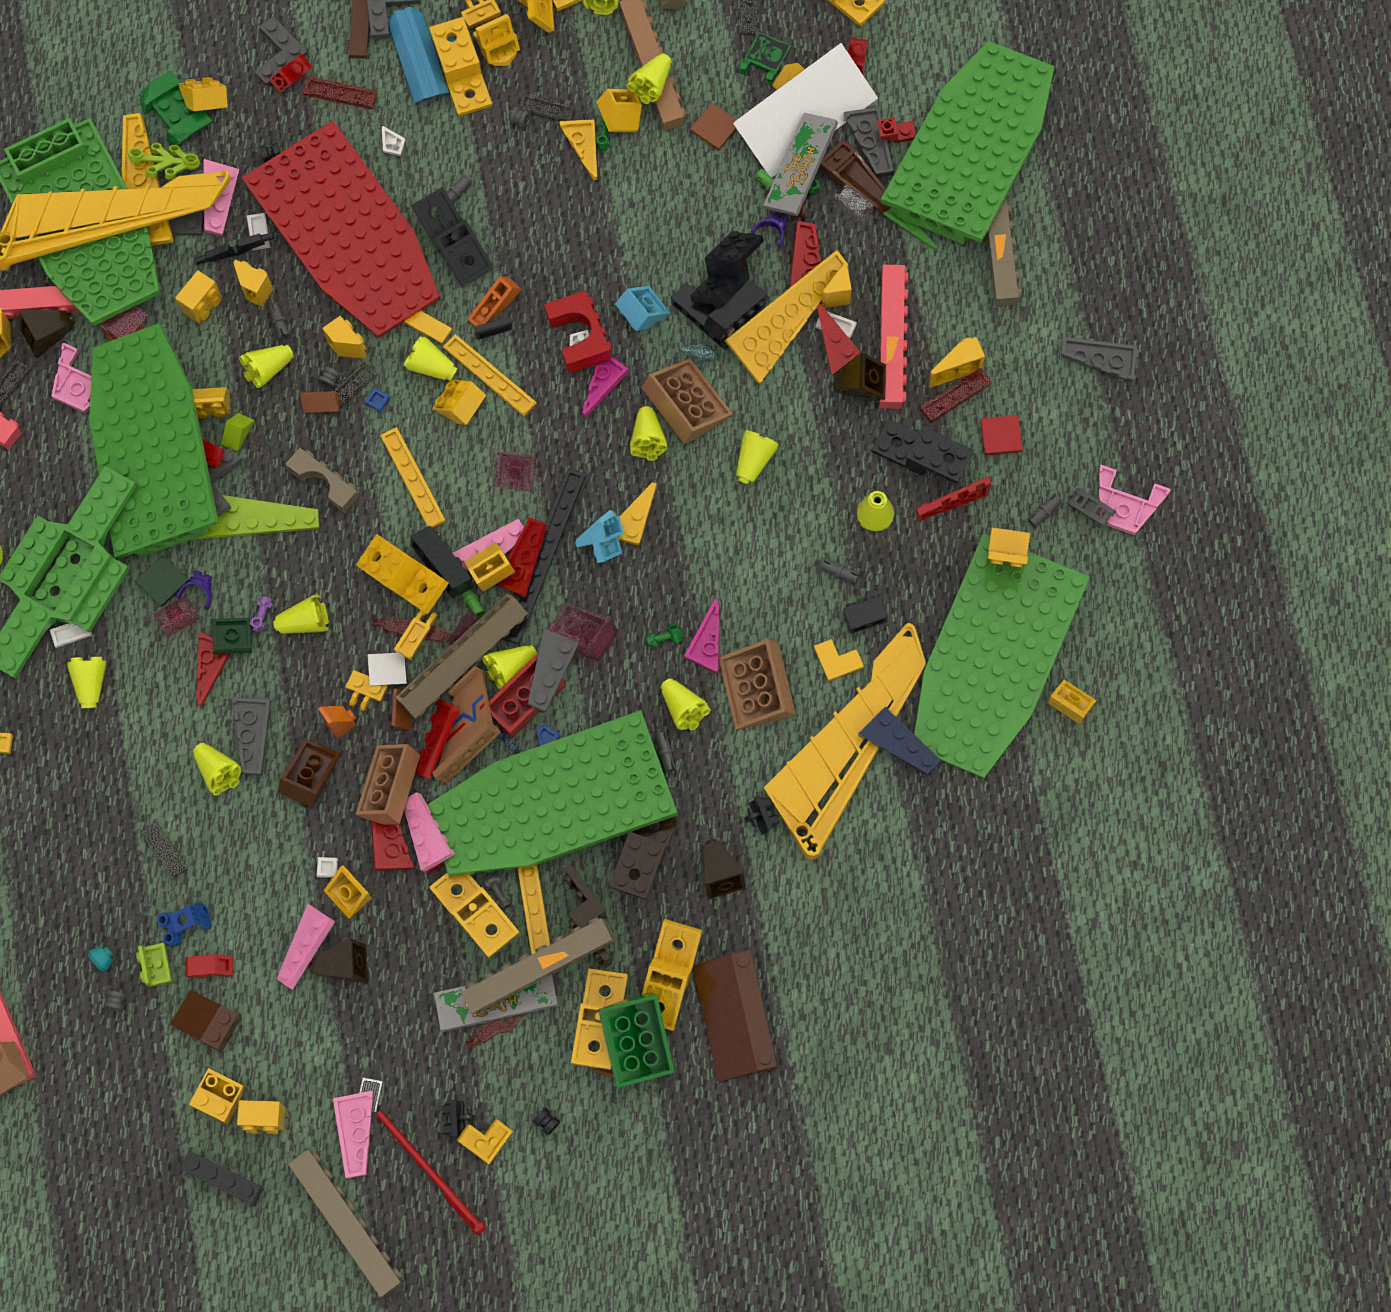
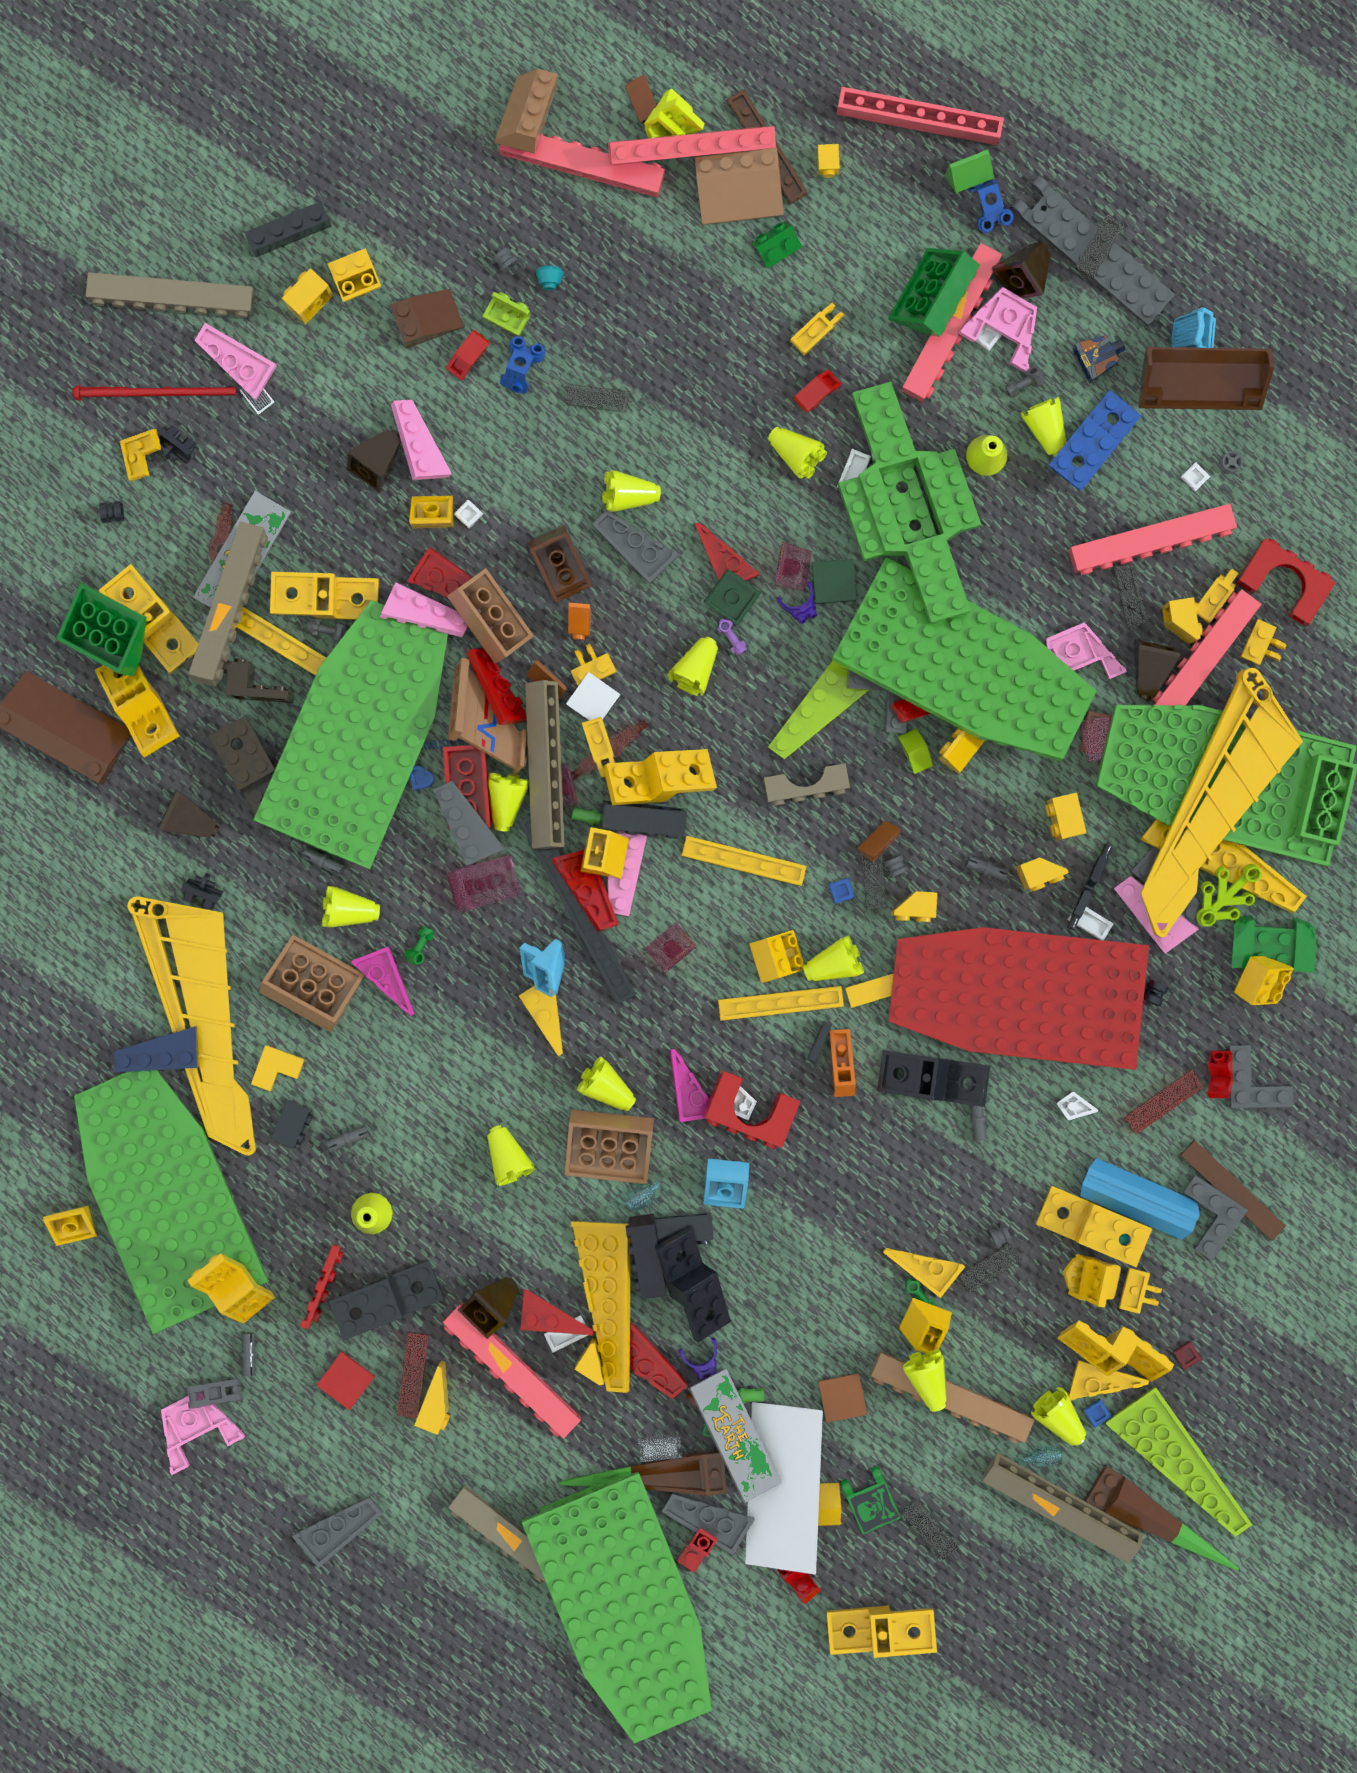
camera: 125 degrees right, 15 degrees up
neon yellow cone [239,345,294,388] -> none
none -> red slope [793,369,842,413]

